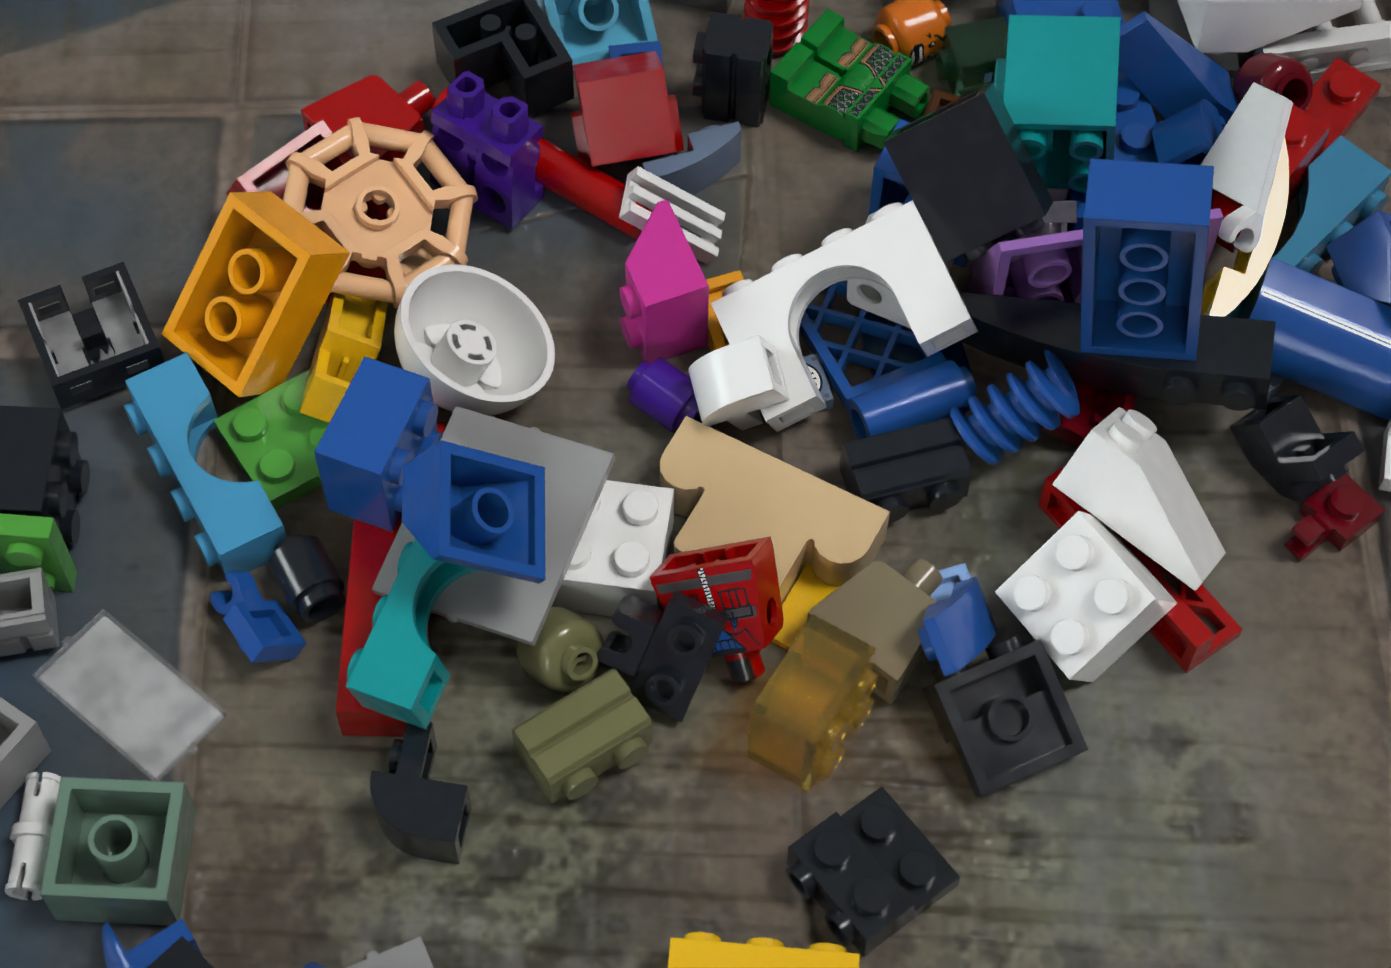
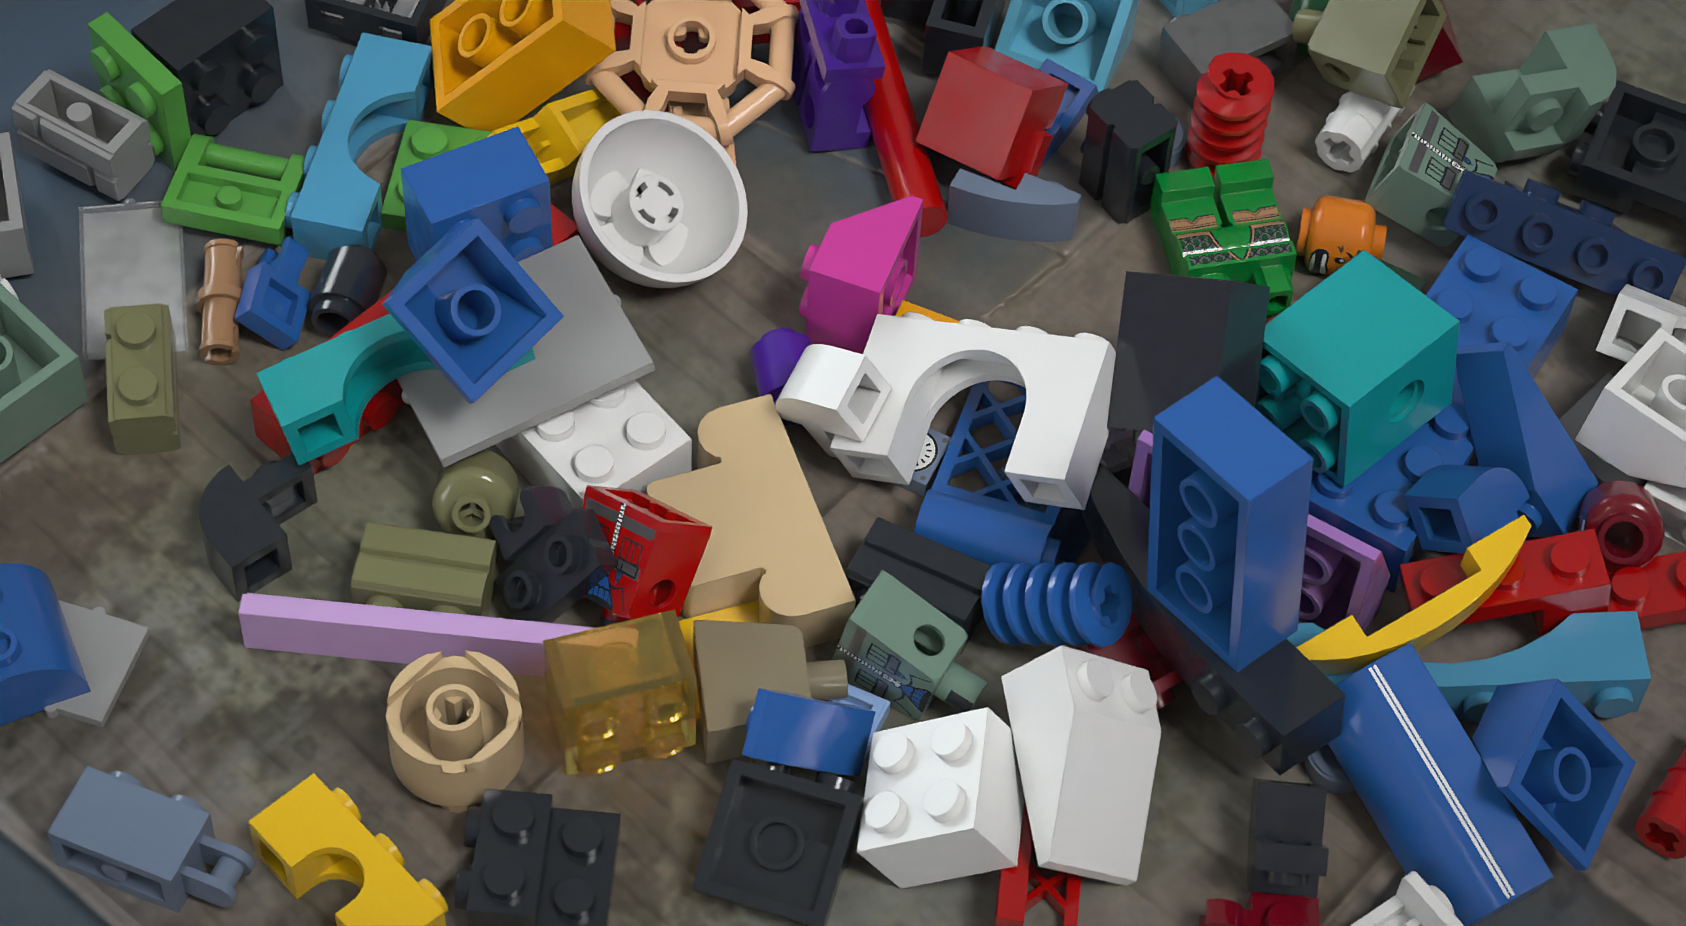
camera: 40 degrees right, 5 degrees down
white tile [619,166,725,264] -> none
white flag [1201,82,1293,253] -> none
none -> olive brick [104,303,181,455]
none -> bright green plate [161,133,306,246]
none -> medium nougat pin [197,238,244,365]
none -> lavender tile [238,593,640,687]
none -> tan brick [386,650,525,813]
none -> sand green torso [832,570,988,719]

